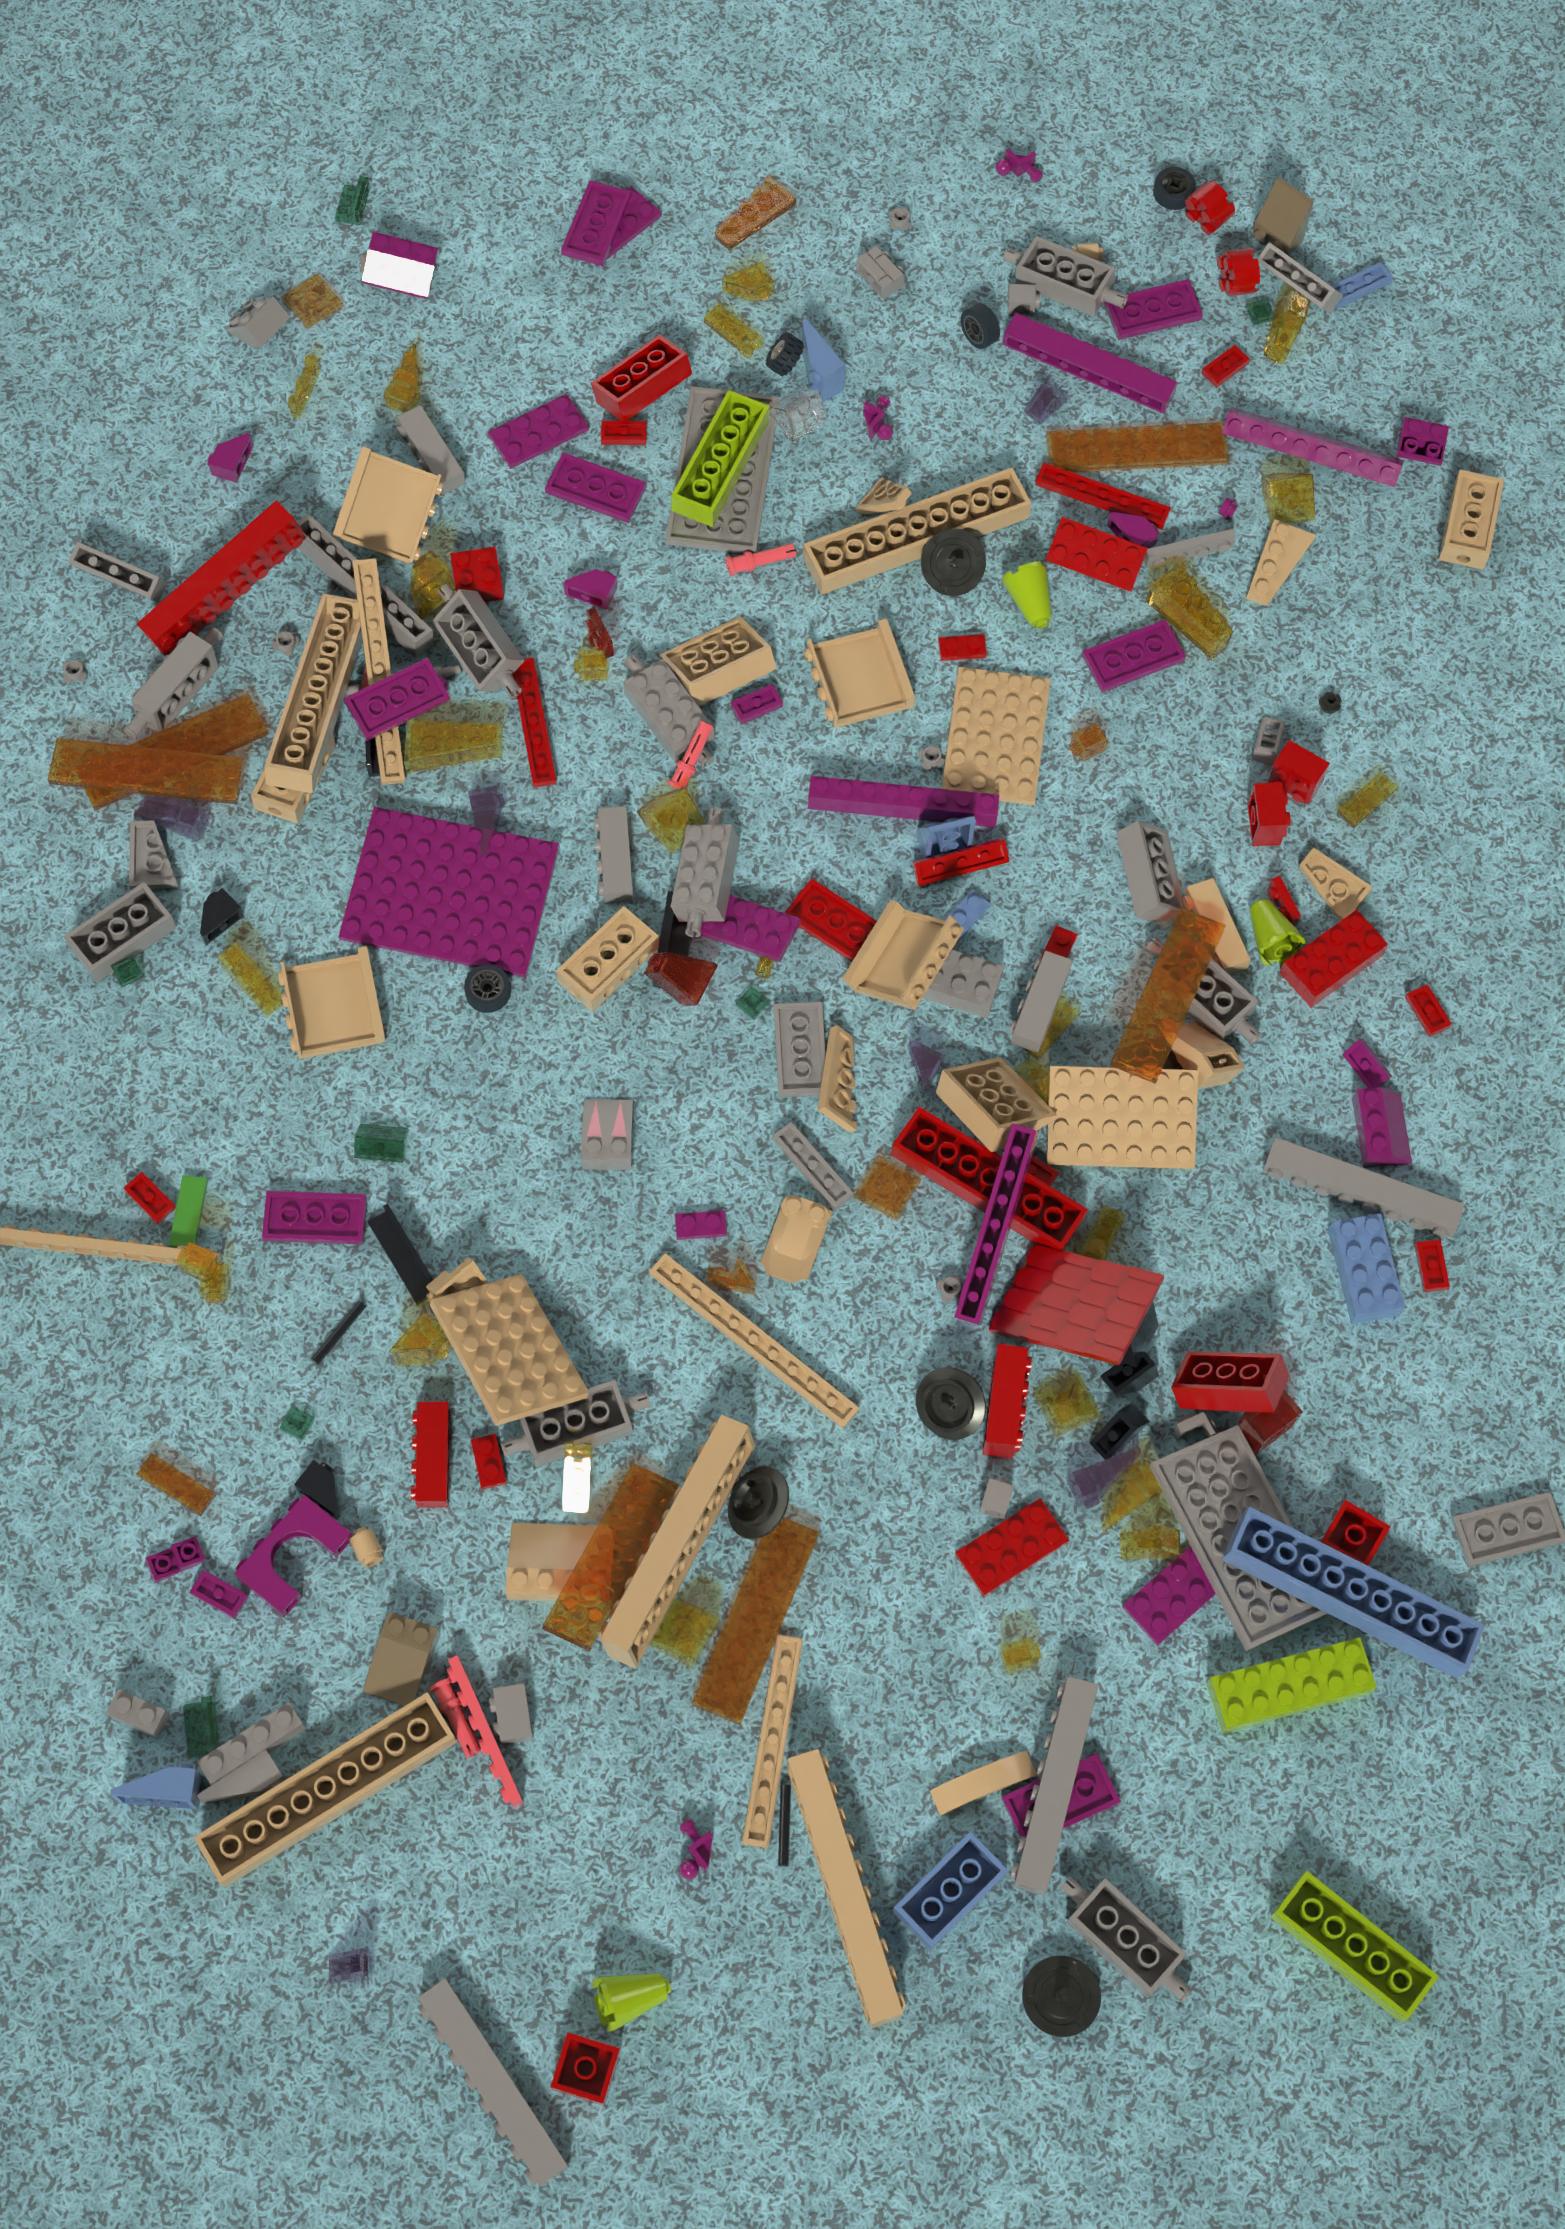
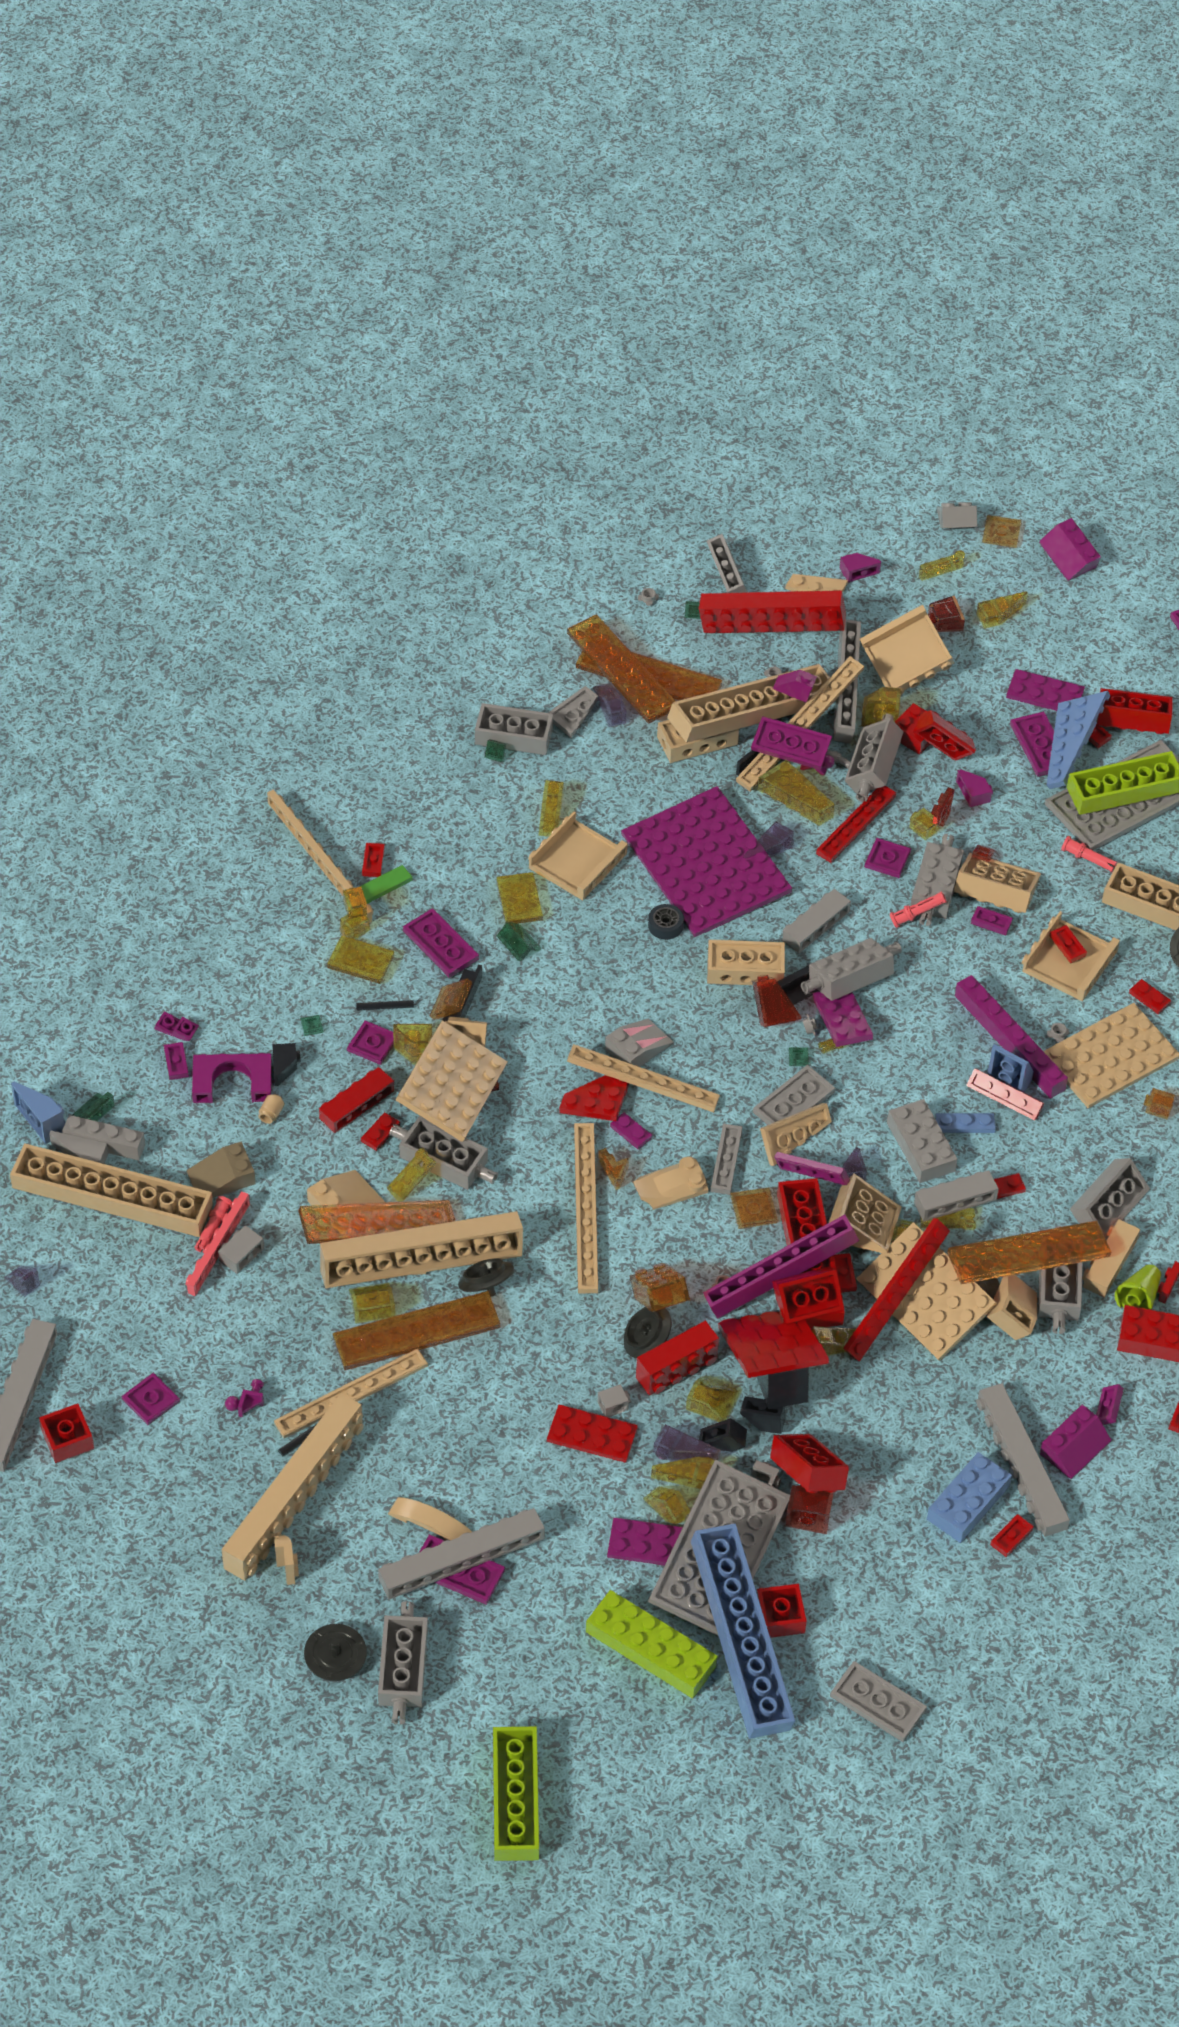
camera: 50 degrees right, 15 degrees down
light grey brick [106,1689,170,1740] -> none
light grey brick [123,627,223,739] -> none
clear orange plate [136,1453,216,1517] -> none
black slope [200,888,244,946] -> none
clear green panel [335,176,370,225] -> none
light grey brick [396,405,465,495] -> none
lime cone [592,1973,671,2032] -> none
clear yellow slope [637,787,707,854] -> none
red plate [784,878,877,962] -> none
tan panel [842,900,964,1010] -> none
medium blue brick [892,1831,1009,1951] -> none
clear yellow brick [999,1637,1041,1676] -> none
none -> magenta tile [121,1372,180,1425]
none -> tan slope [274,1535,299,1585]
none -> clear yellow plate [327,935,394,984]
none -> magenta tile [347,1020,399,1065]
none -> clear orange tile [430,978,472,1019]
none -> clear yellow plate [496,872,543,925]
none -> red plate [559,1075,630,1121]
none -> tan tile [567,1044,720,1113]
none -> clear orange brick [629,1263,690,1312]
none -> clear green tile [684,601,701,619]
none -> red slope [772,1266,844,1324]
none -> magenta slope [773,670,817,702]
none -> magenta tile [774,1152,850,1185]
none -> tan wing [785,574,848,592]
none -> light grey plate [802,1014,818,1036]
none -> red plate [843,1218,950,1362]
none -> magenta tile [864,838,912,878]
none -> red slope [913,710,976,760]
none -> clear red torso [928,595,965,632]
none -> clear red tile [972,845,995,862]
none -> medium blue wing [1046,691,1110,789]
none -> red plate [1050,925,1087,964]

